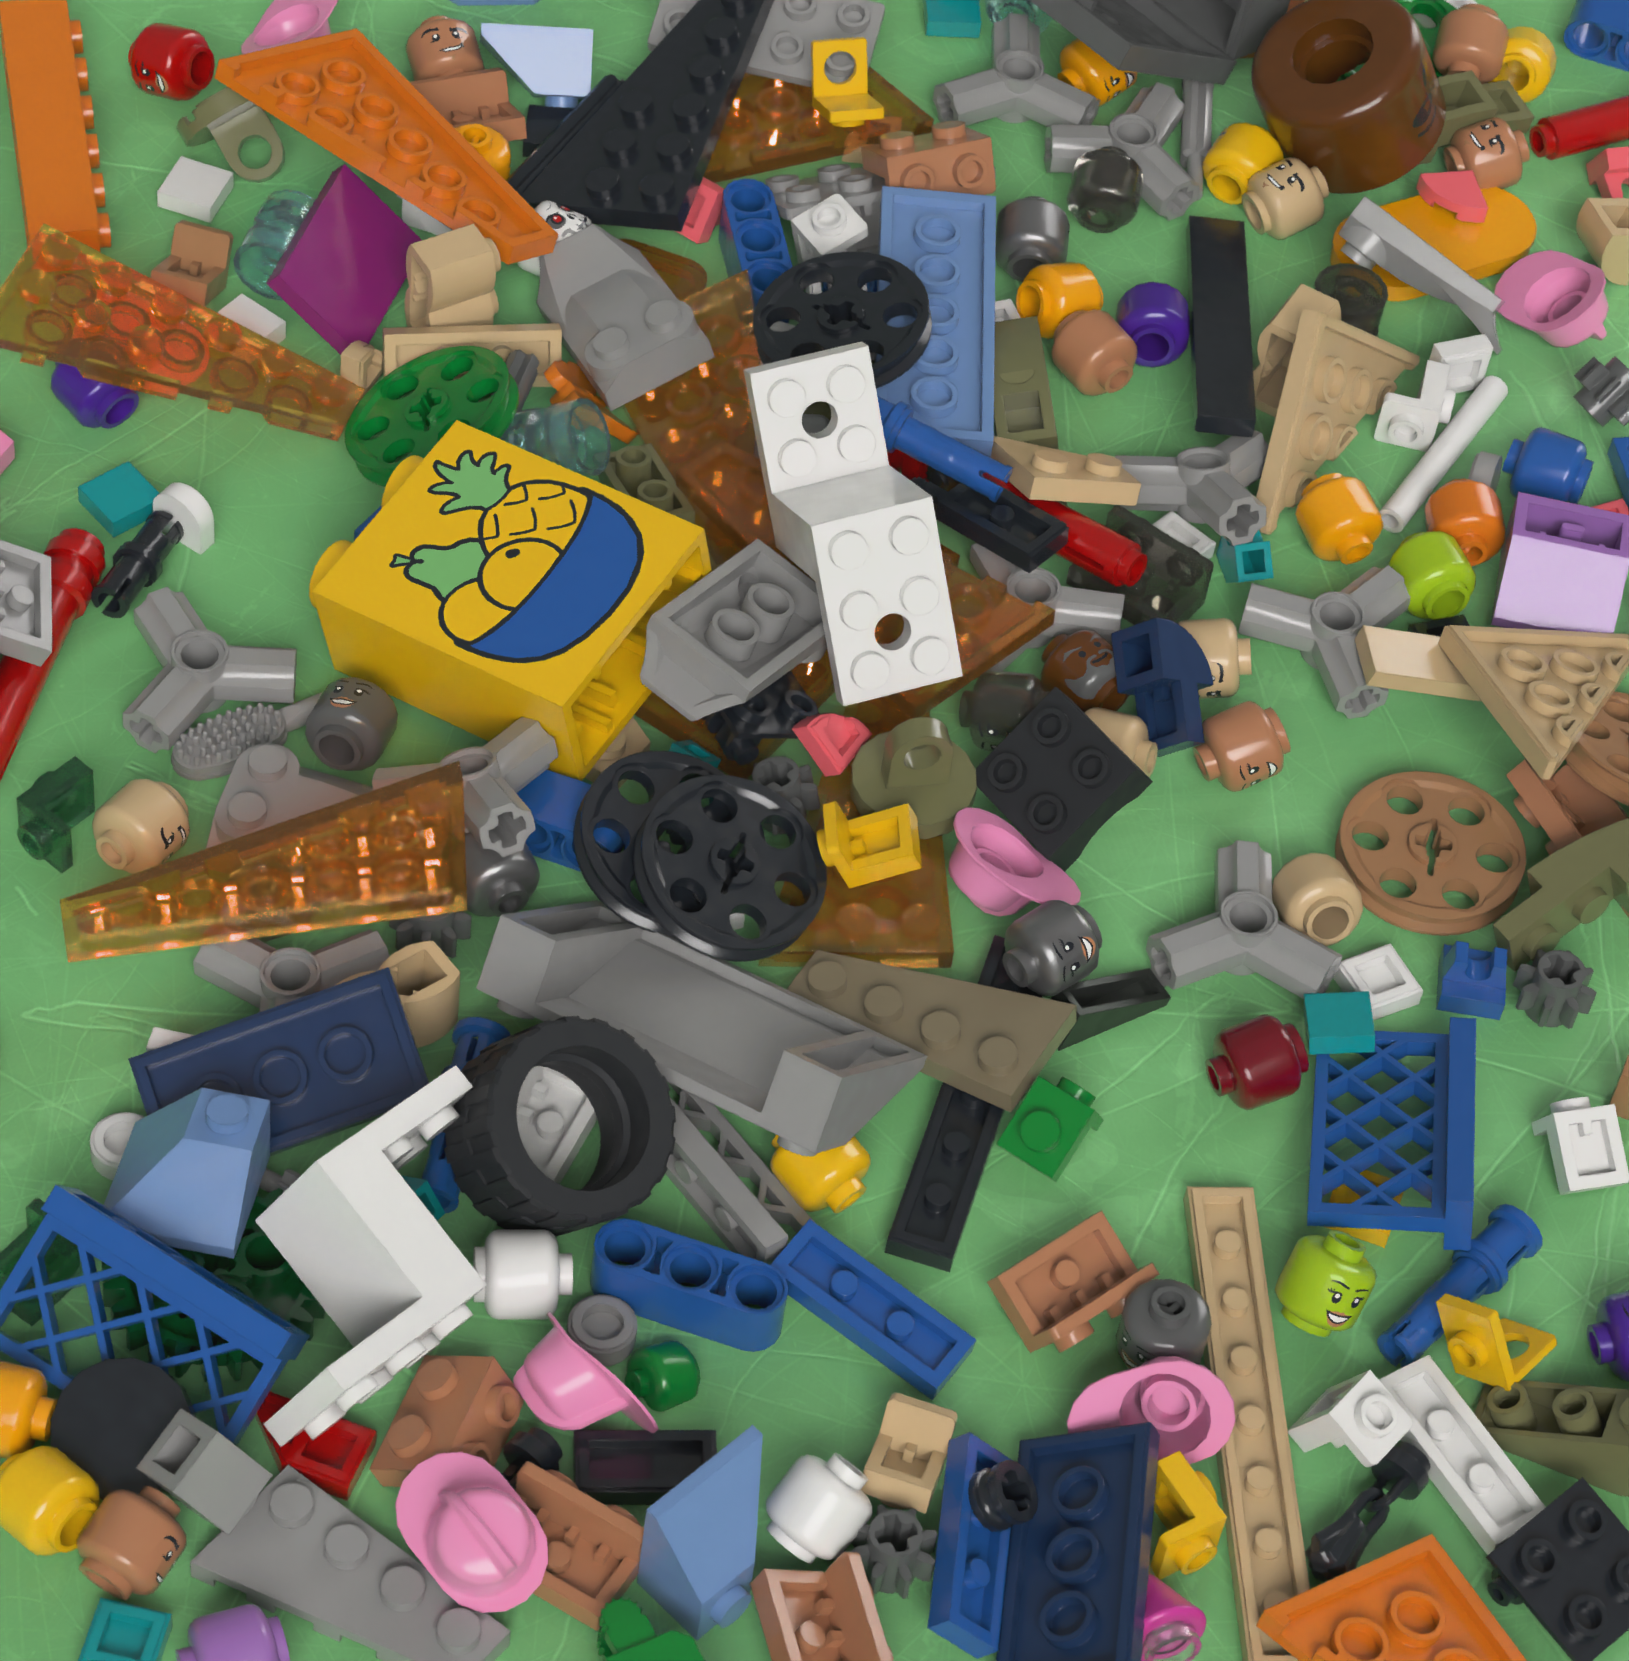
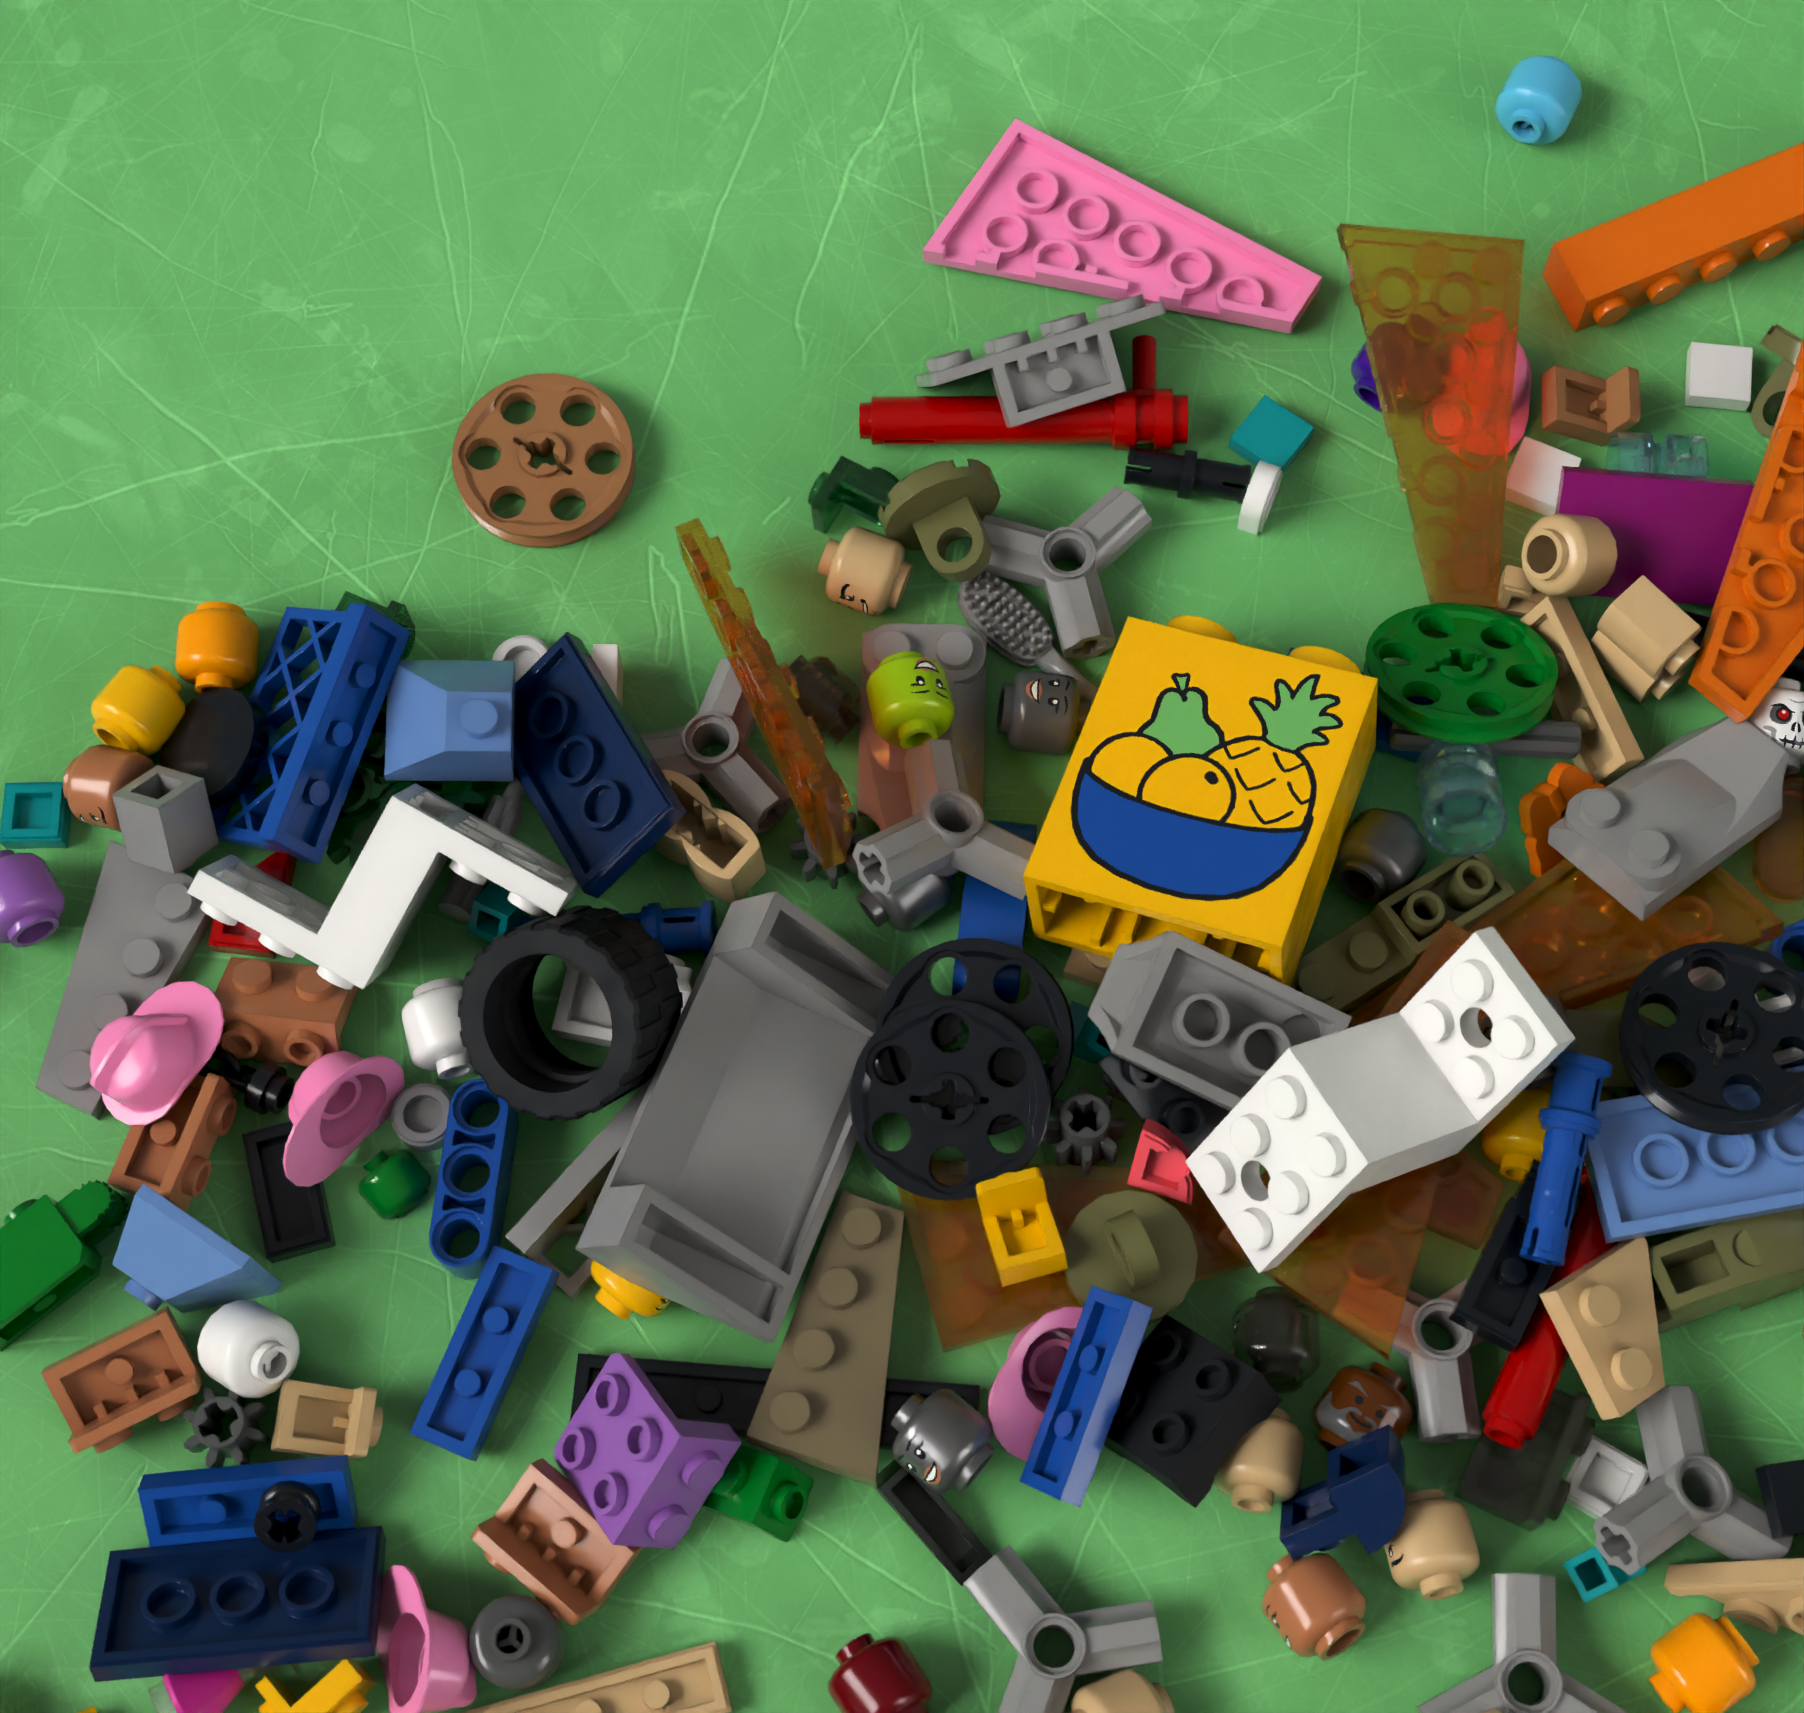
camera: 90 degrees right, 20 degrees up
none -> medium lavender bracket [554,1352,742,1549]
none -> lime head [866,651,955,750]
none -> olive tile [878,459,1001,583]
none -> blue plate [1020,1286,1153,1507]
none -> tan head [1521,513,1618,597]

